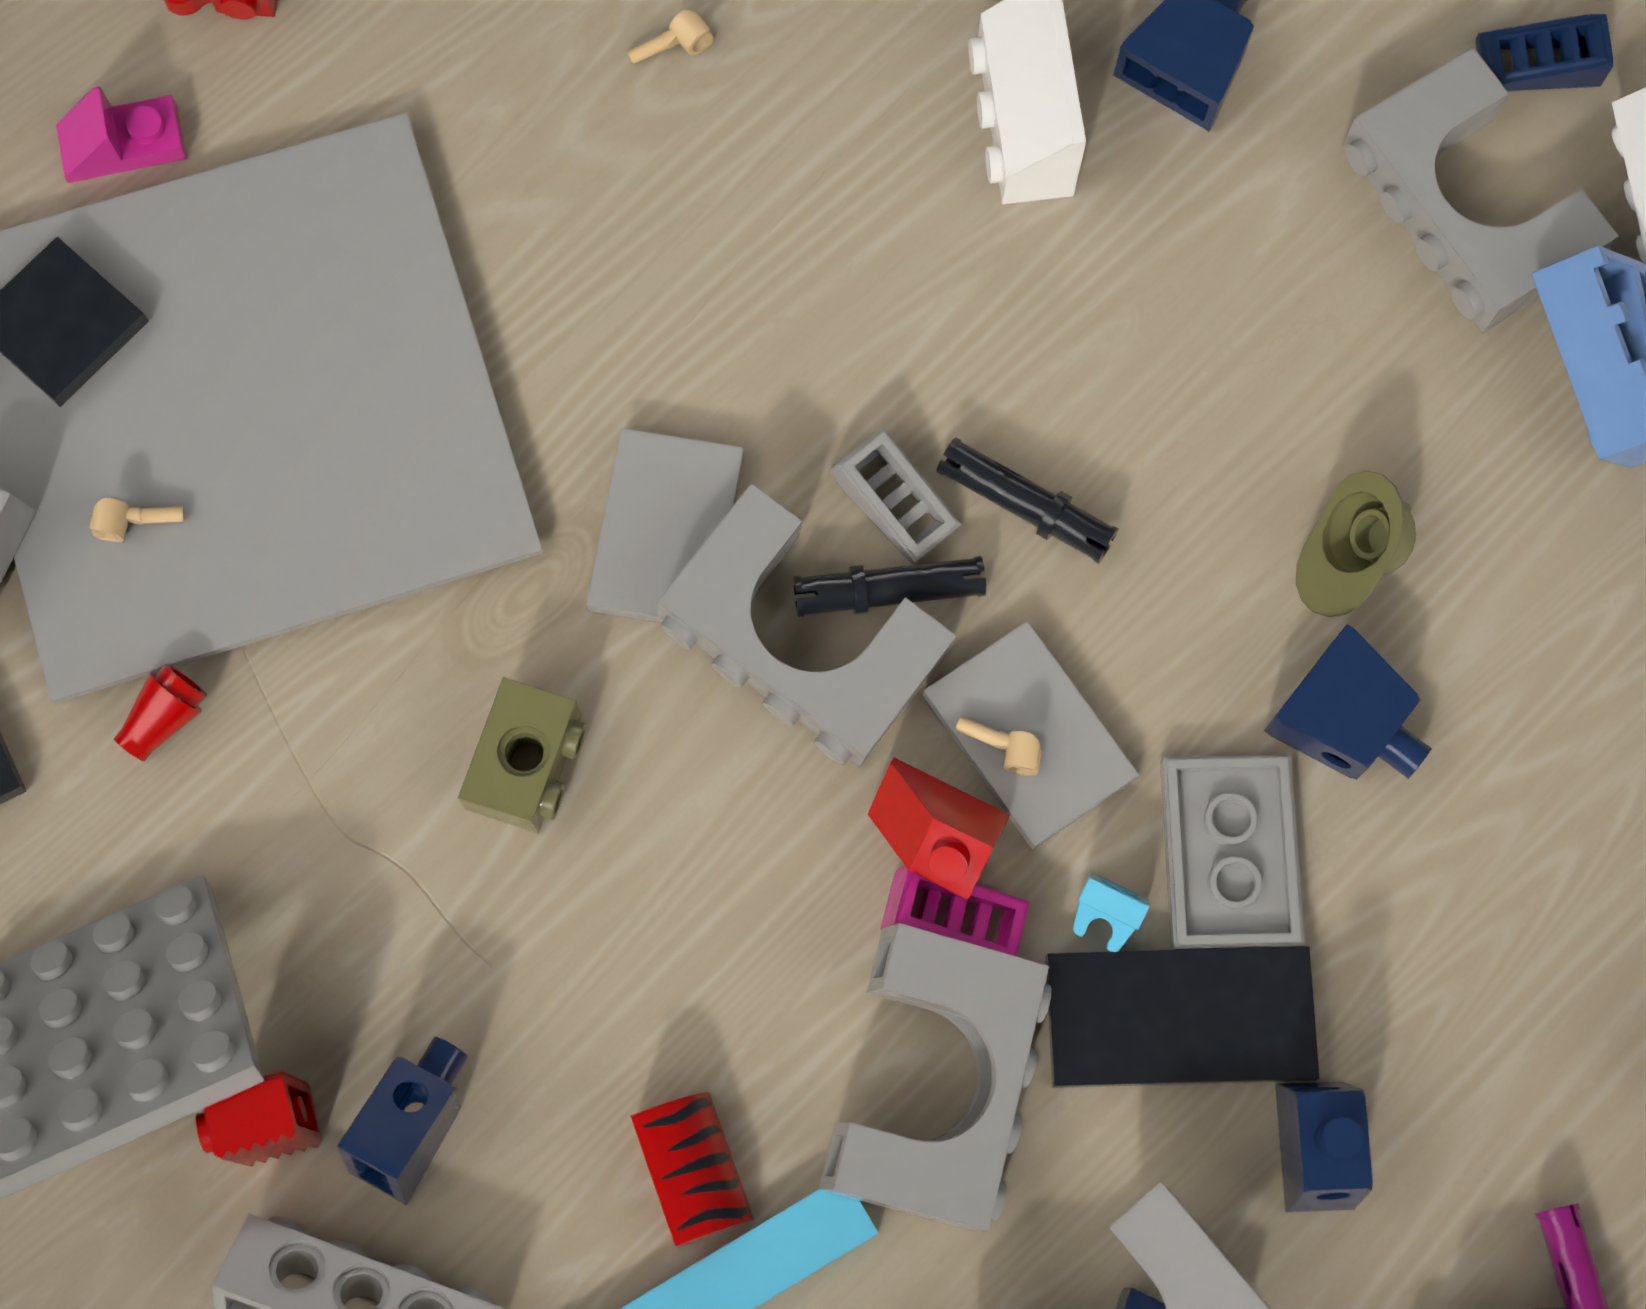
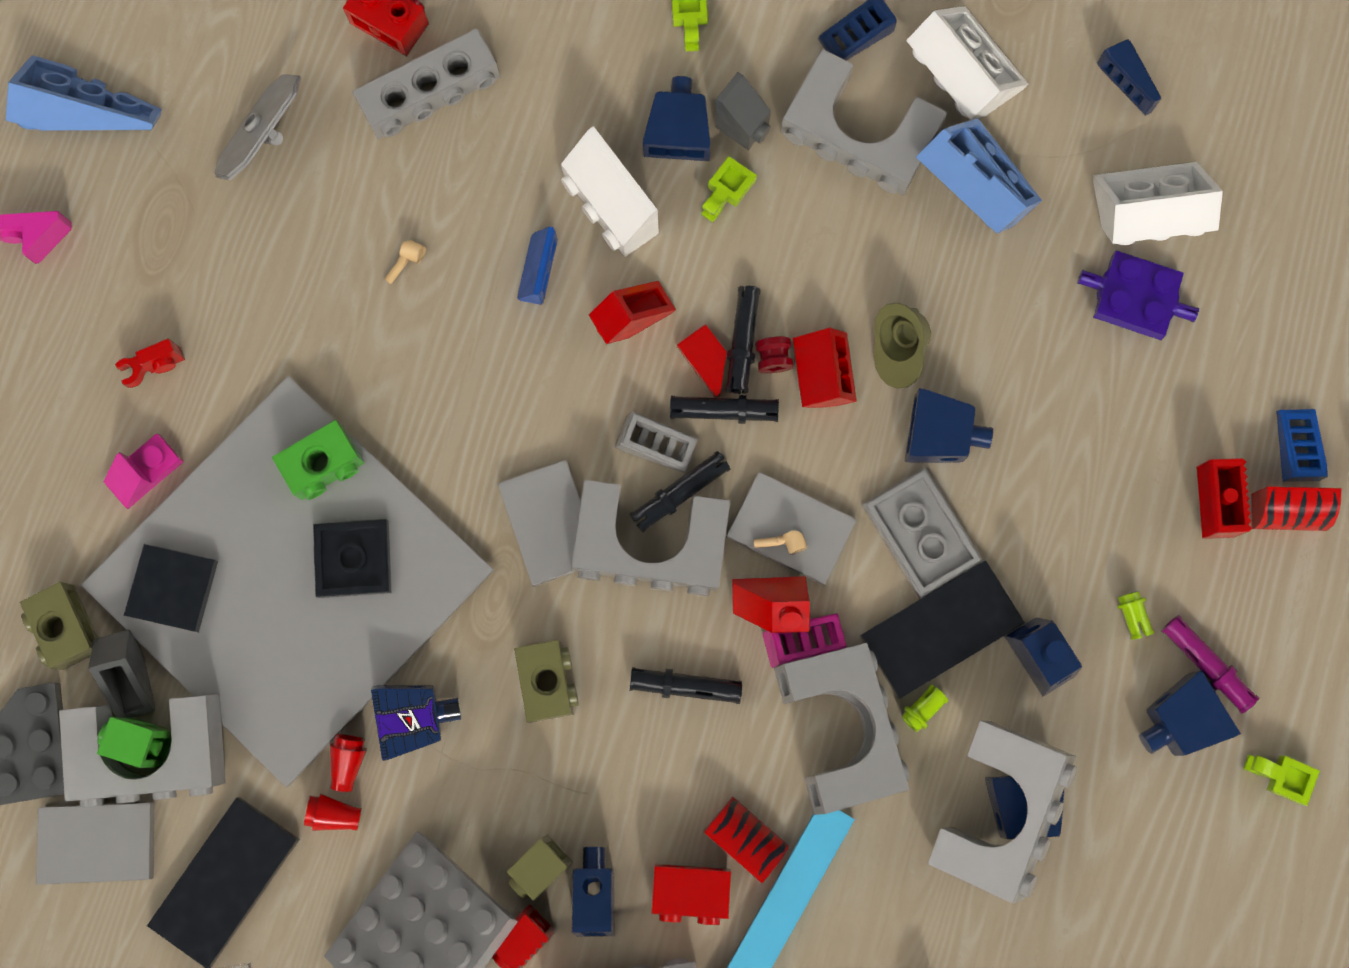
camera: 25 degrees left, 5 degrees up
tan hand [89,498,184,542] -> none
medium azure tile [1073,871,1150,952] -> none
none -> bright green brick [272,420,364,500]
none -> red cone [304,793,362,831]
none -> black tile [313,519,392,598]
none -> torso [371,685,461,761]
none -> olive brick [507,834,573,901]
none -> blue slope [517,226,558,305]
none -> red slope [588,281,676,345]
none -> black pin [629,667,742,704]
none -> red brick [651,864,731,925]
none -> red tile [677,324,727,398]
none -> lime plate [701,156,757,223]
none -> dark grey slope [715,72,771,150]
none -> black pin [726,285,761,394]
none -> dark red wheel [755,336,794,374]
none -> red brick [793,327,857,408]
none -> lime pin [901,684,949,732]
none -> lime pin [1116,591,1155,640]

